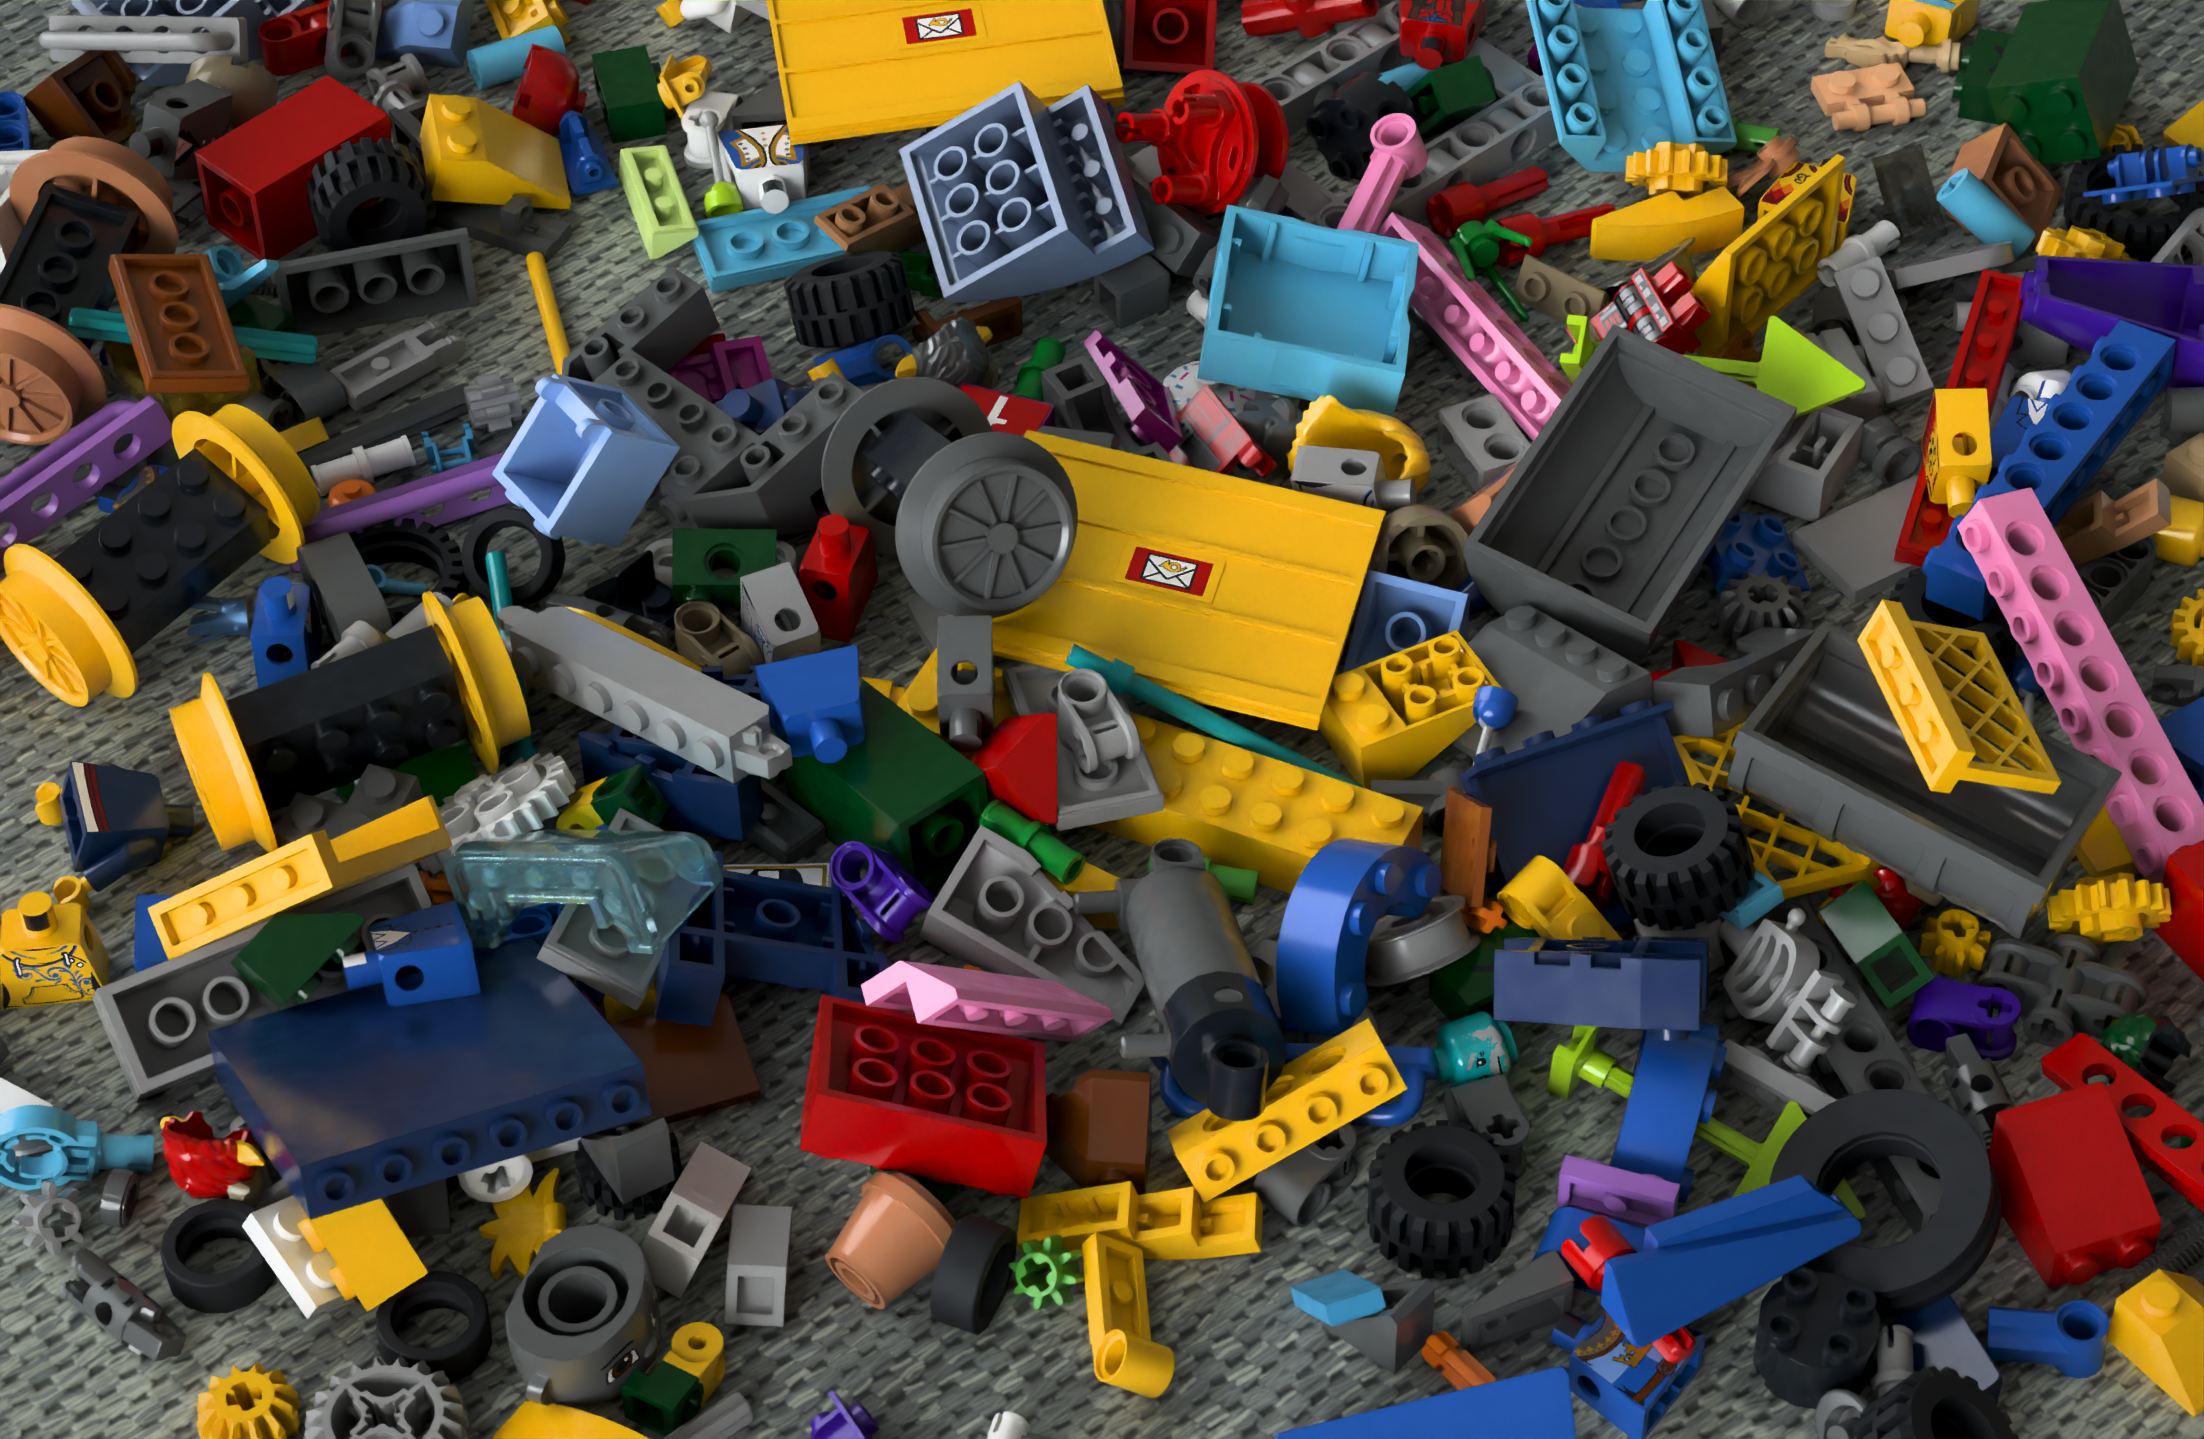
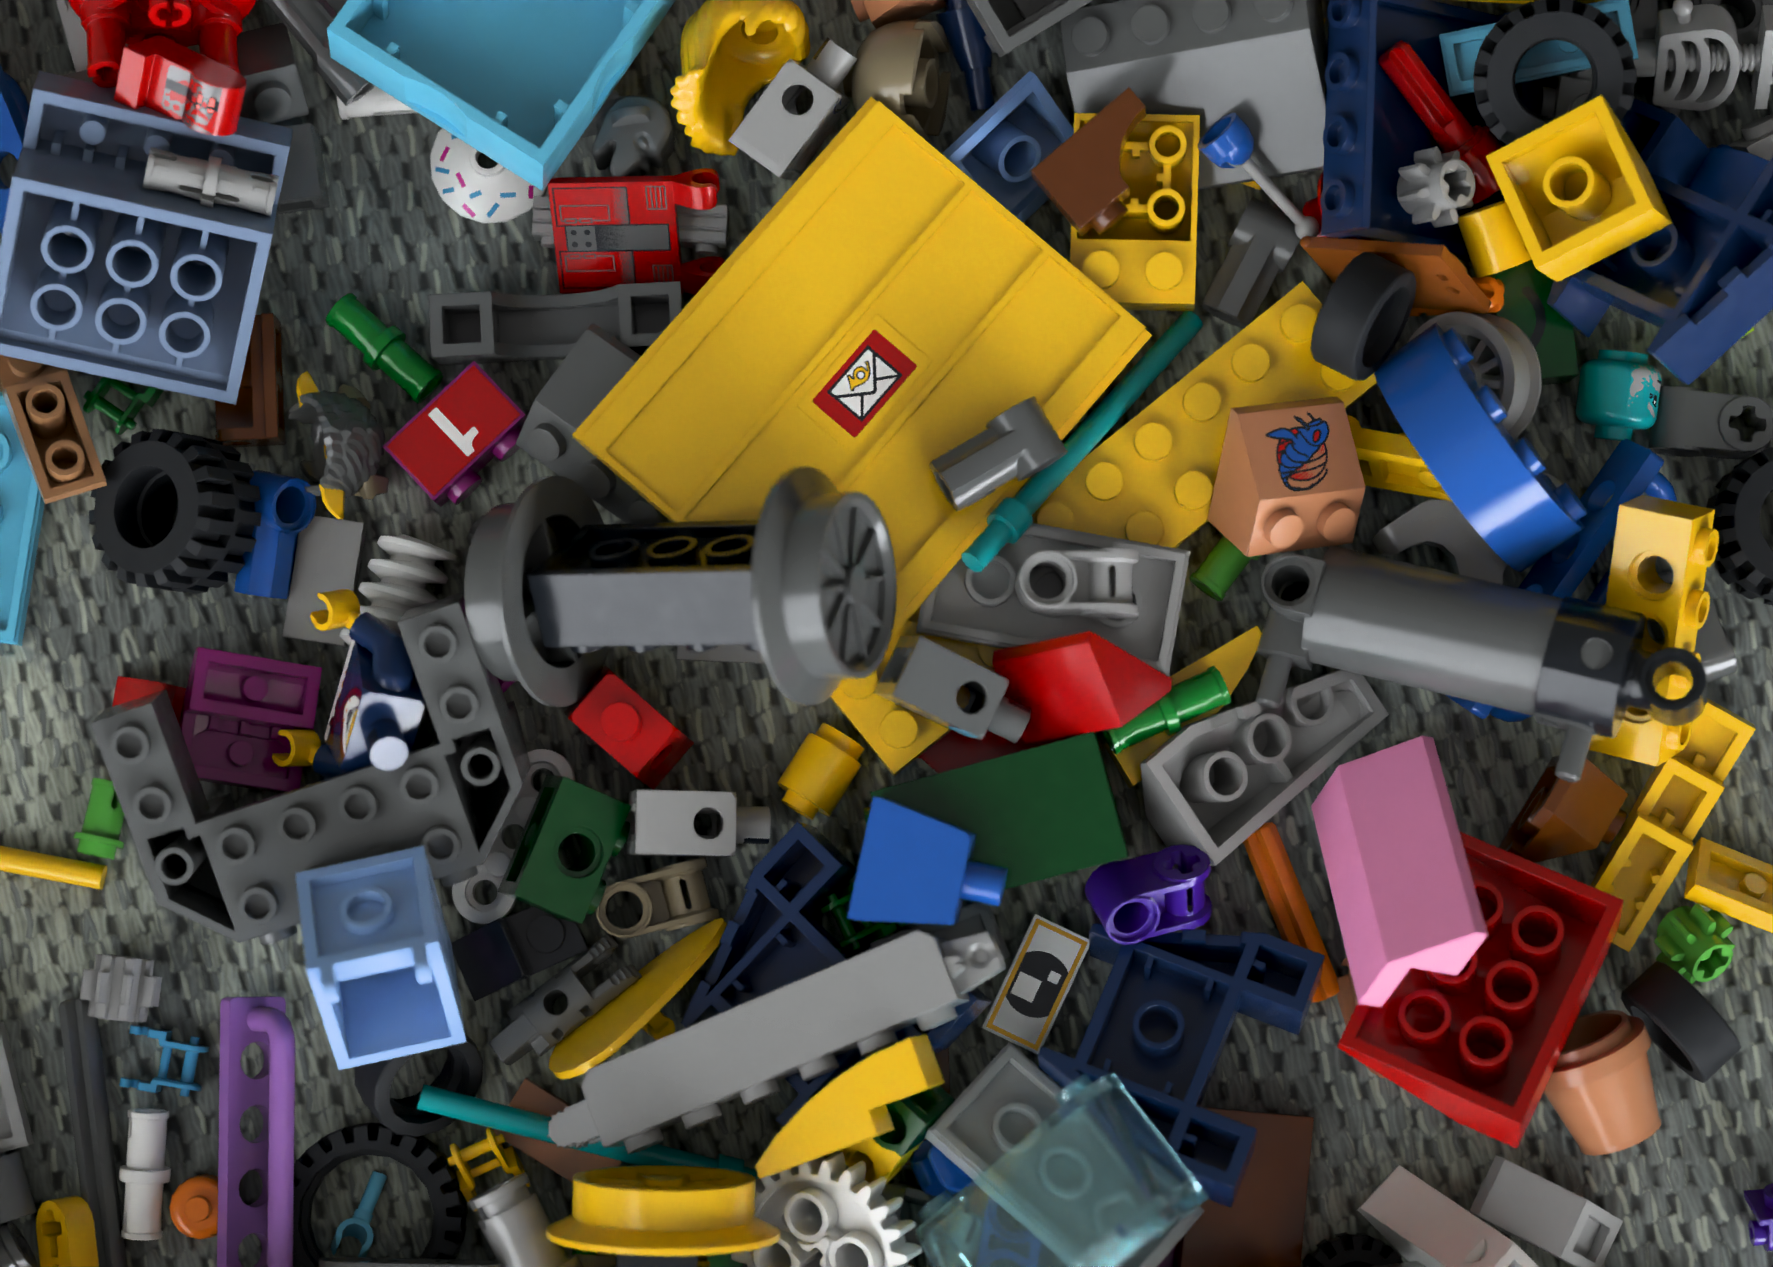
camera: 65 degrees left, 40 degrees up
magenta wing [1083,328,1183,453] -> none
none -> red leg [114,35,247,136]
none -> light grey pin [143,147,279,216]
none -> yellow slope [755,1034,945,1179]
none -> dark grey piece [929,397,1067,512]
none -> reddish brown arch [1031,87,1146,236]
none -> nougat slope [1207,396,1366,557]
none -> black tyre [1311,252,1417,381]
none -> light grey gear [1397,147,1475,228]
none -> yellow slope [1486,95,1673,282]

